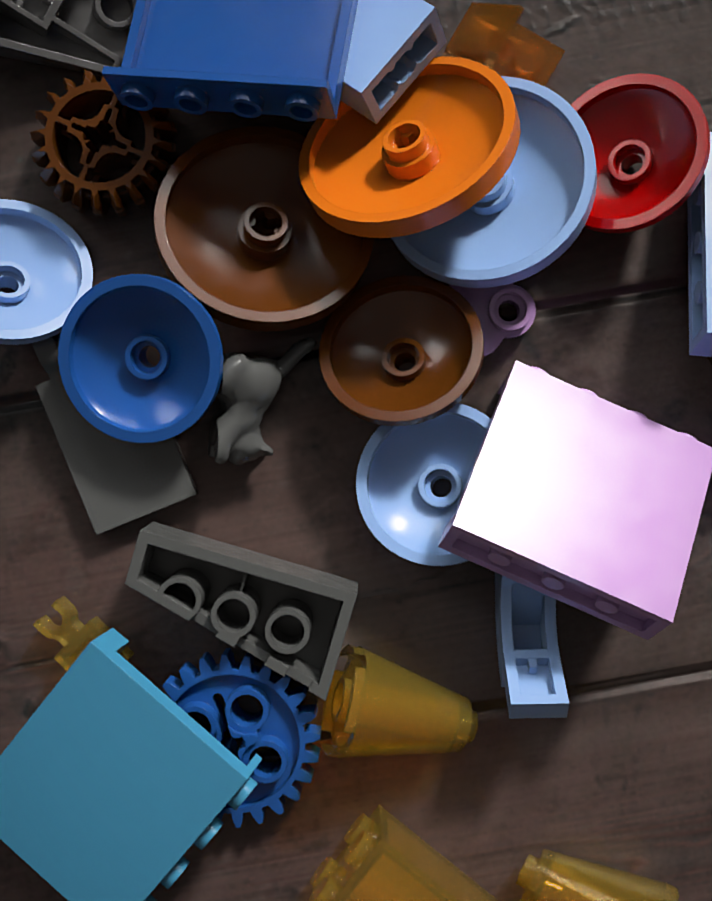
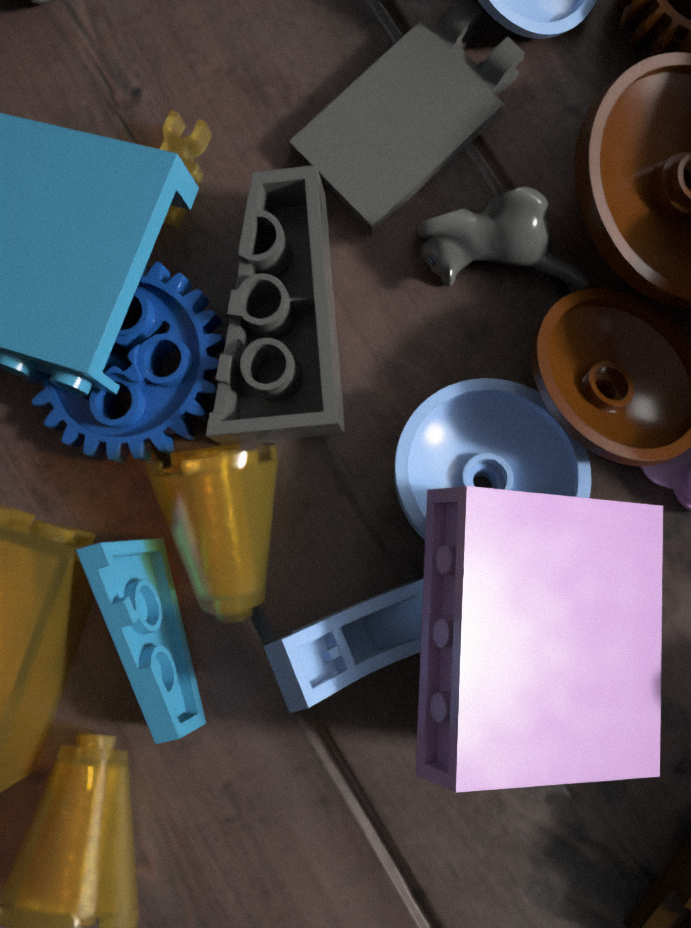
camera: 70 degrees right, 5 degrees down
blue dish [58,274,224,443] -> none
none -> dark azure wing [76,538,206,744]

